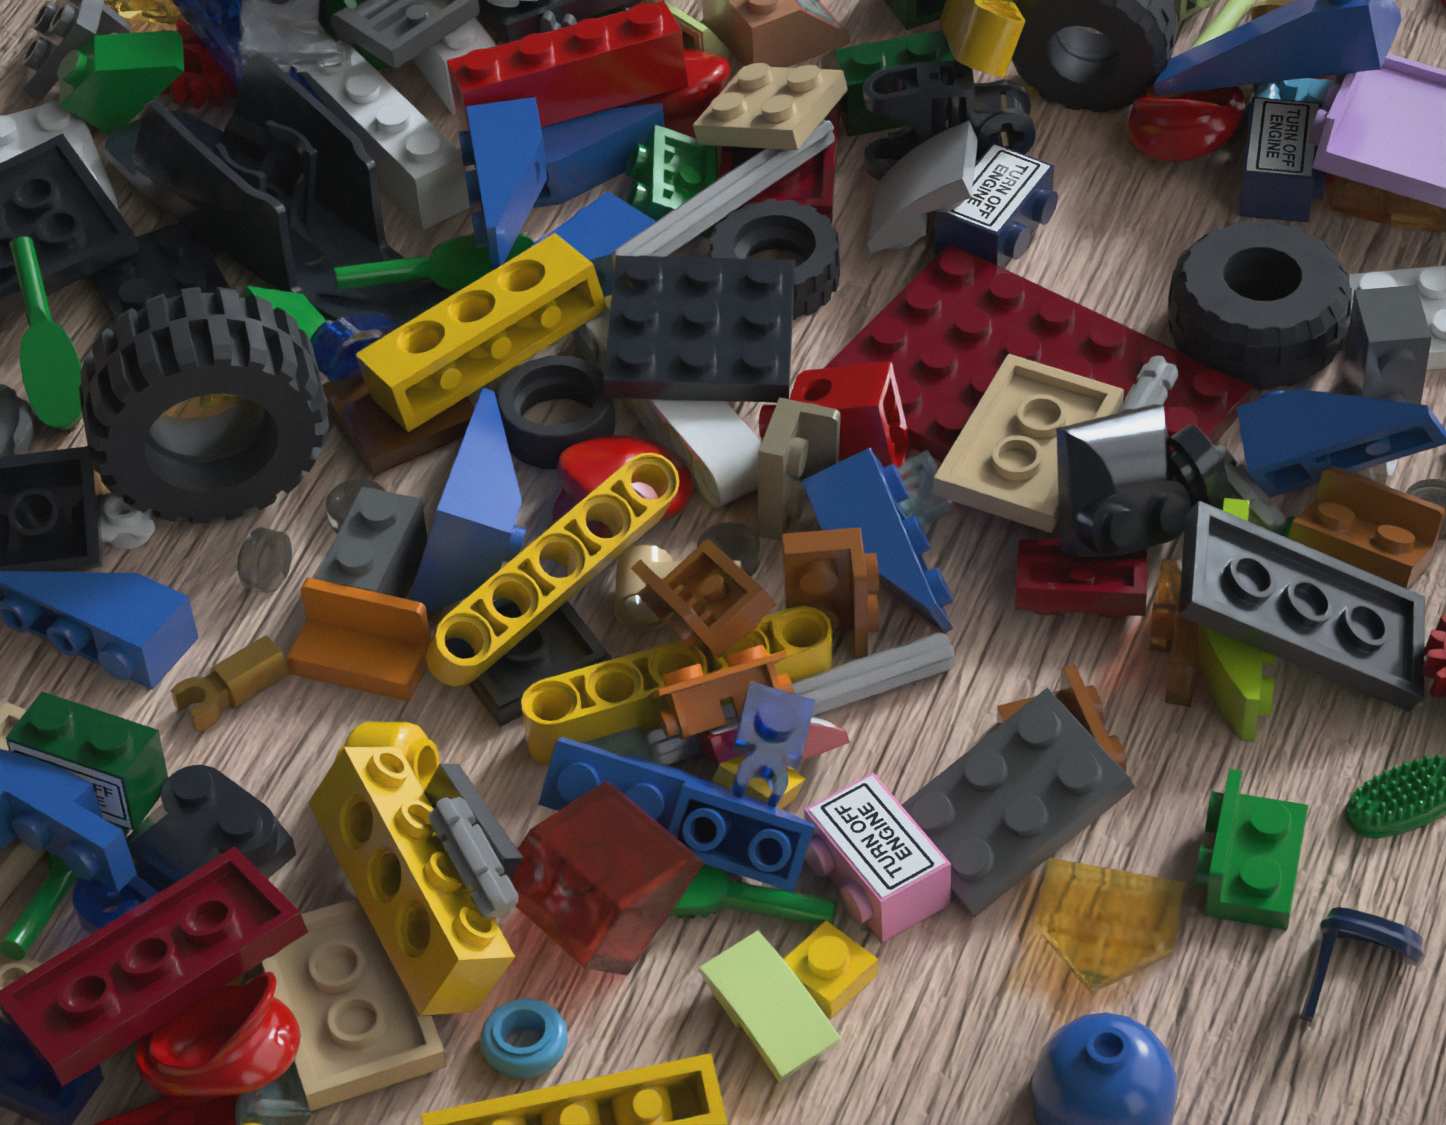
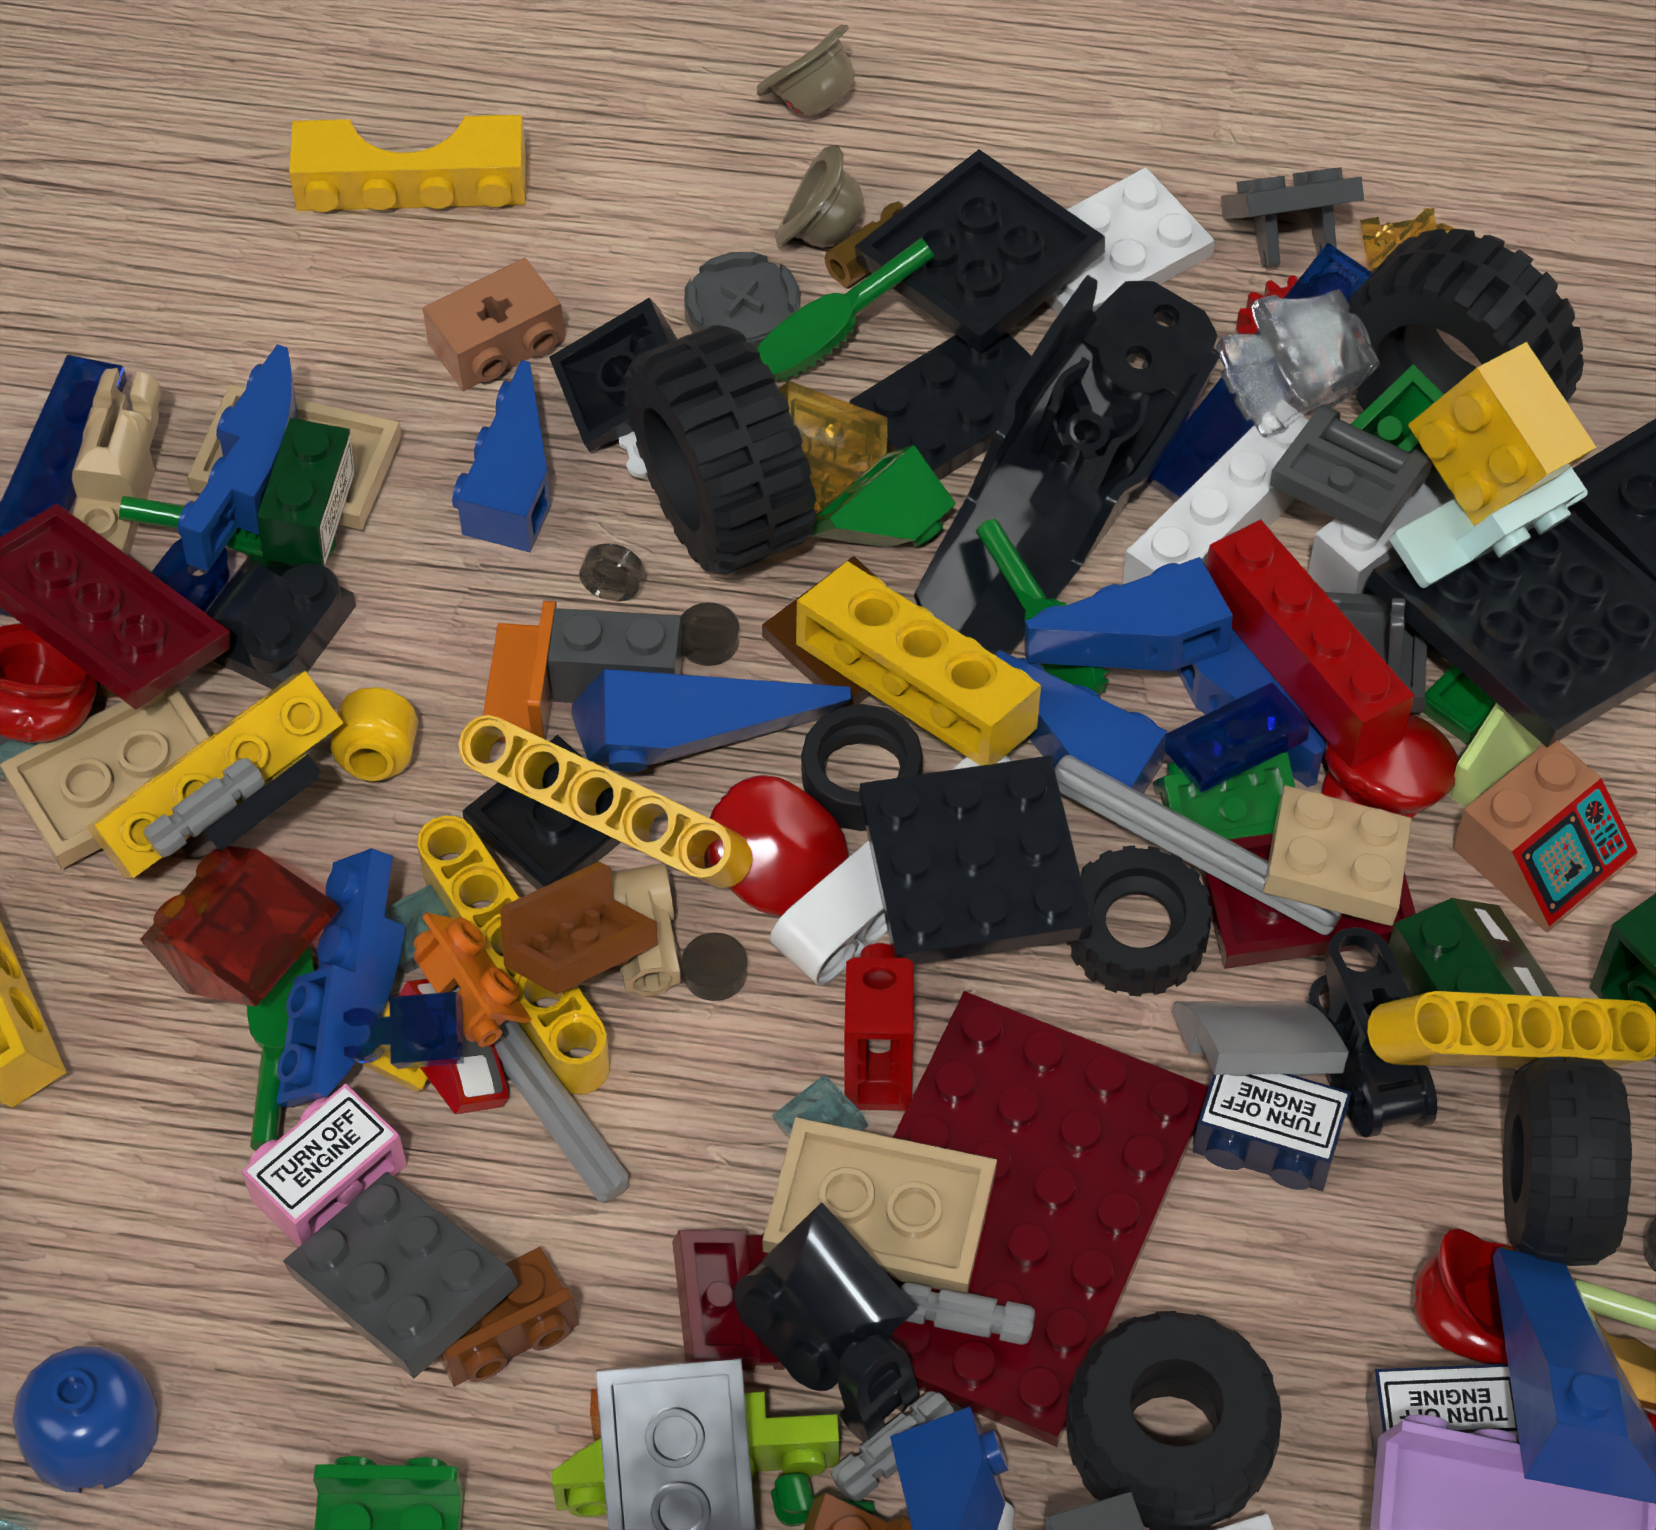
camera: 75 degrees right, 10 degrees up
green slope [57,30,184,135] -> none
pearl gold bar [171,635,289,732] -> none
clear blue plate [310,312,399,381] -> none
dark azure piece [480,998,568,1080] -> none
yellowish green slope [698,930,841,1082] -> none
dark tan bracket [758,397,841,541] -> none
dark orange bracket [782,527,879,657] -> none
yellow plate [783,921,878,1018] -> none
blue slope [802,448,954,633] -> none
clear yellow slope [1036,857,1186,993] -> none
none -> clear blue plate [1165,682,1310,793]

